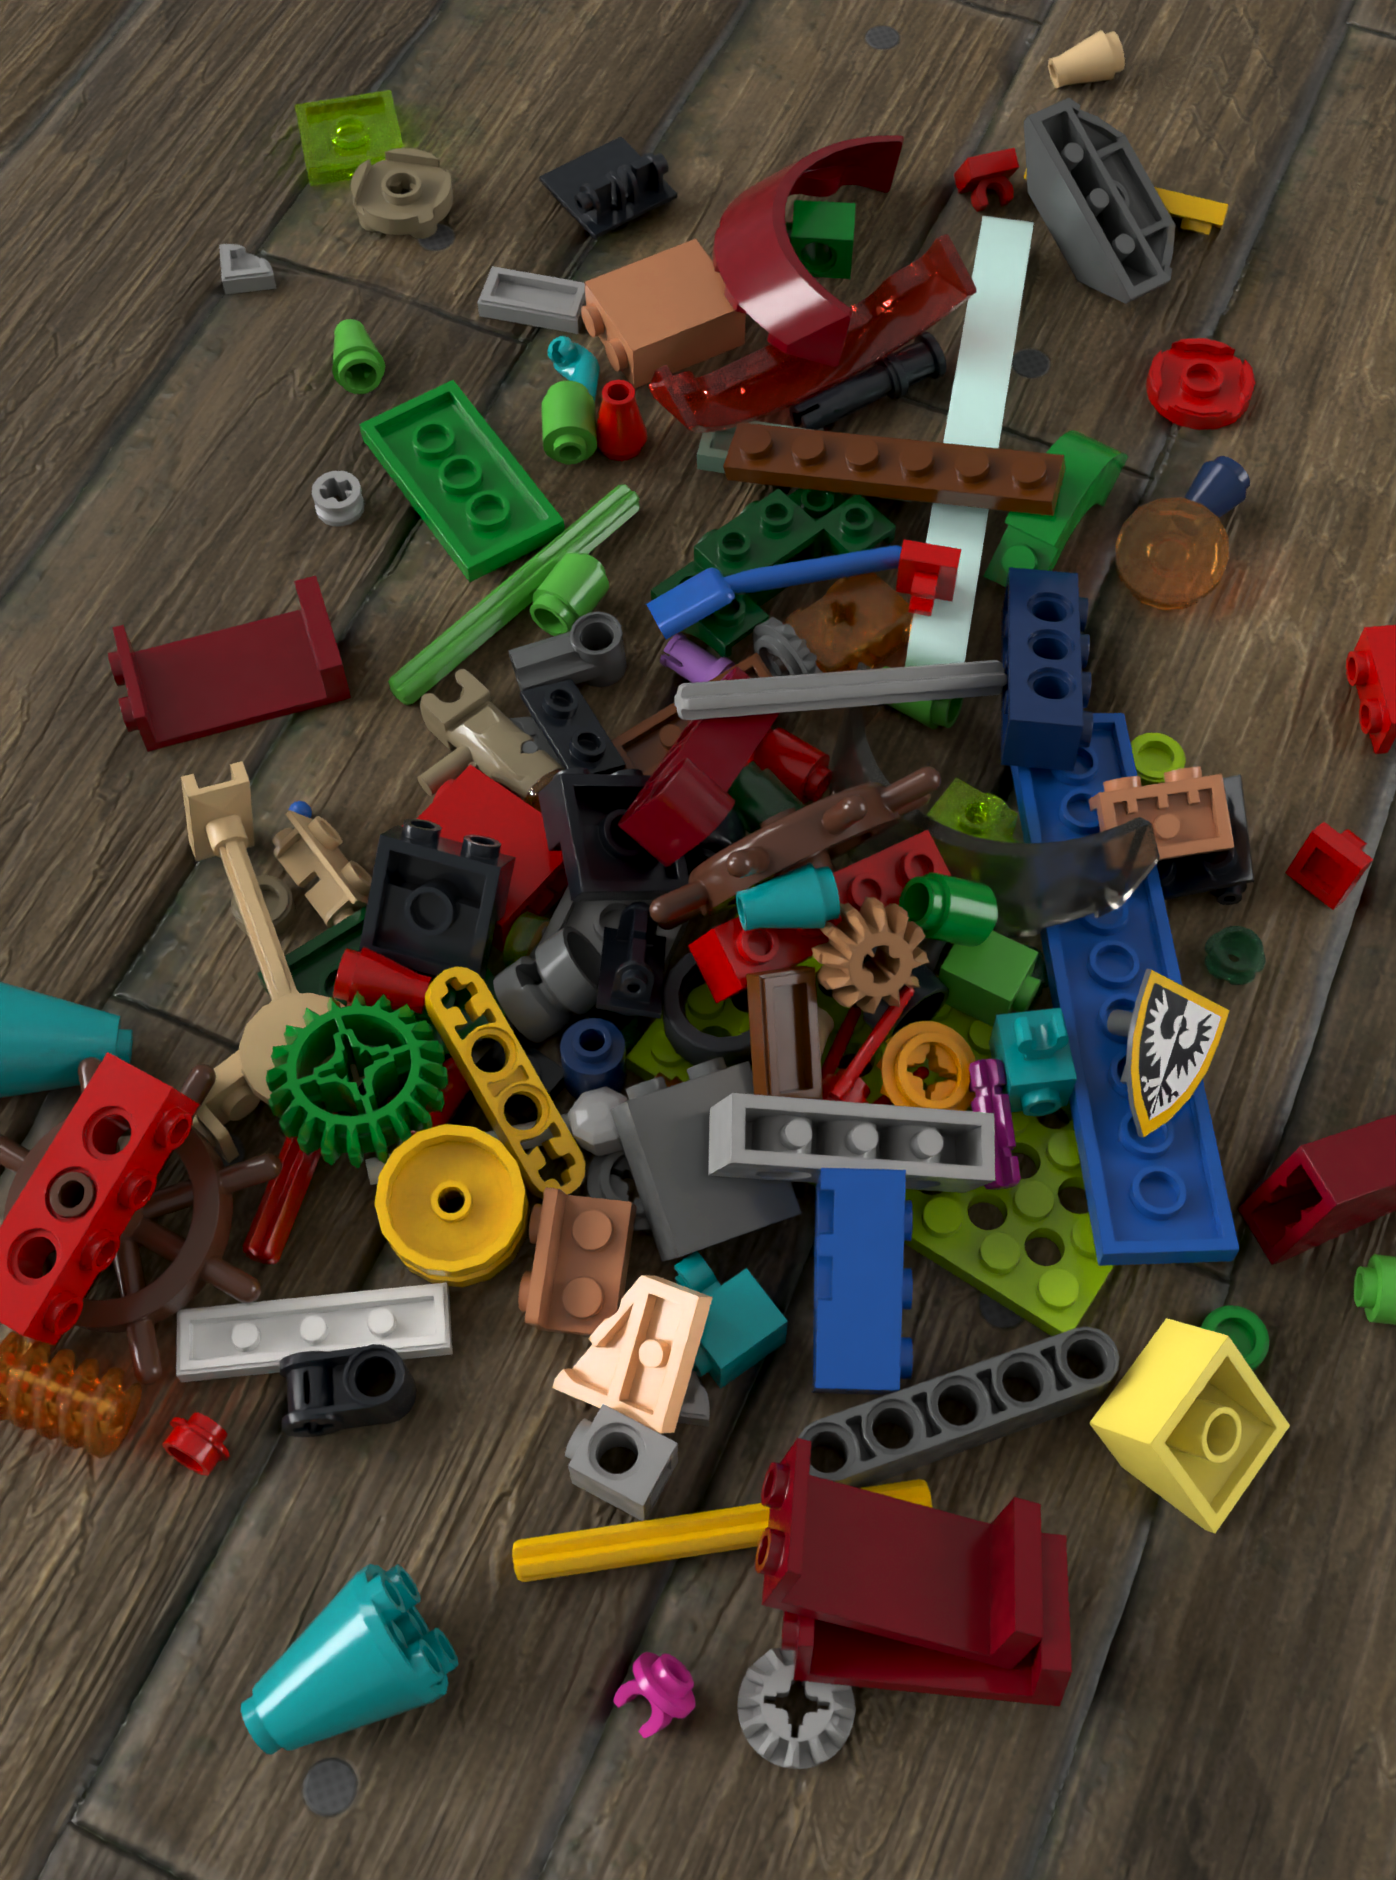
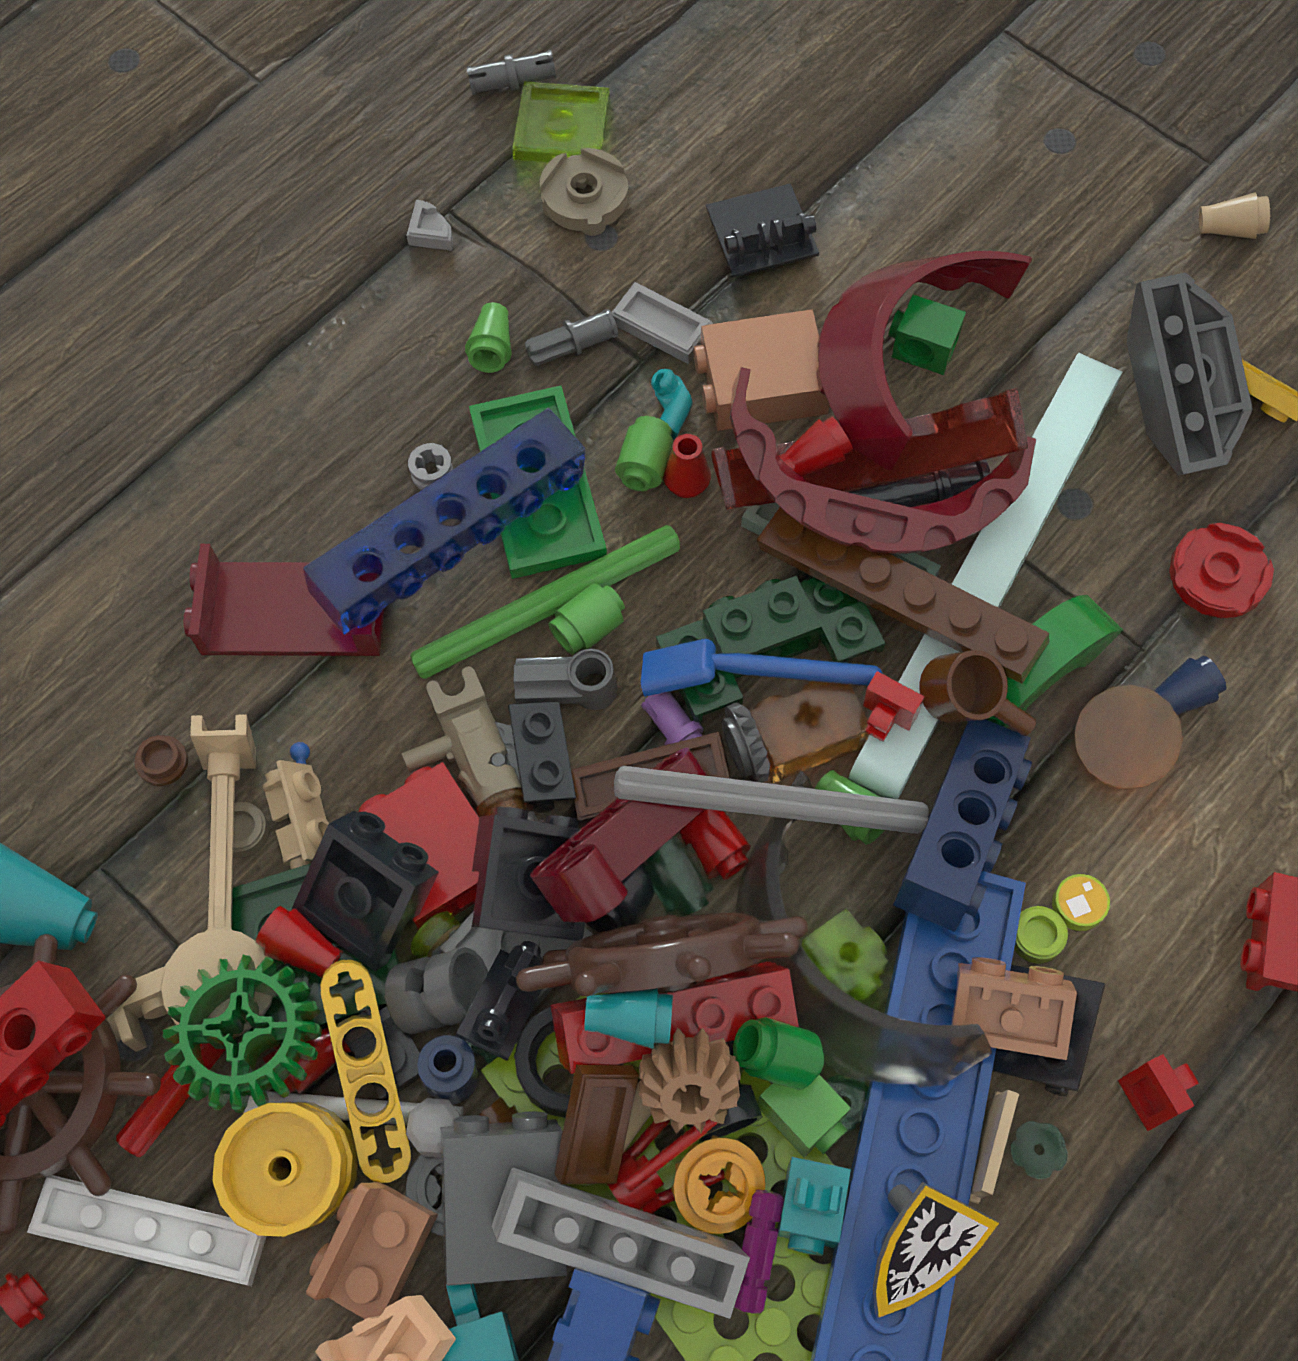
camera: 20 degrees right, 5 degrees up
black piece [279,1344,417,1437] -> none
red tile [954,147,1019,212] -> none
none -> reddish brown plate [135,735,188,786]
none -> clear blue brick [303,407,586,635]
none -> dark grey pin [467,49,557,95]
none -> dark grey axle [525,309,618,366]
none -> dark red windscreen [730,367,1036,554]
none -> red cone [779,416,853,477]
none -> reddish brown piece [919,650,1036,736]
none -> tan piece [969,1090,1019,1204]
none -> tile [1052,874,1110,931]

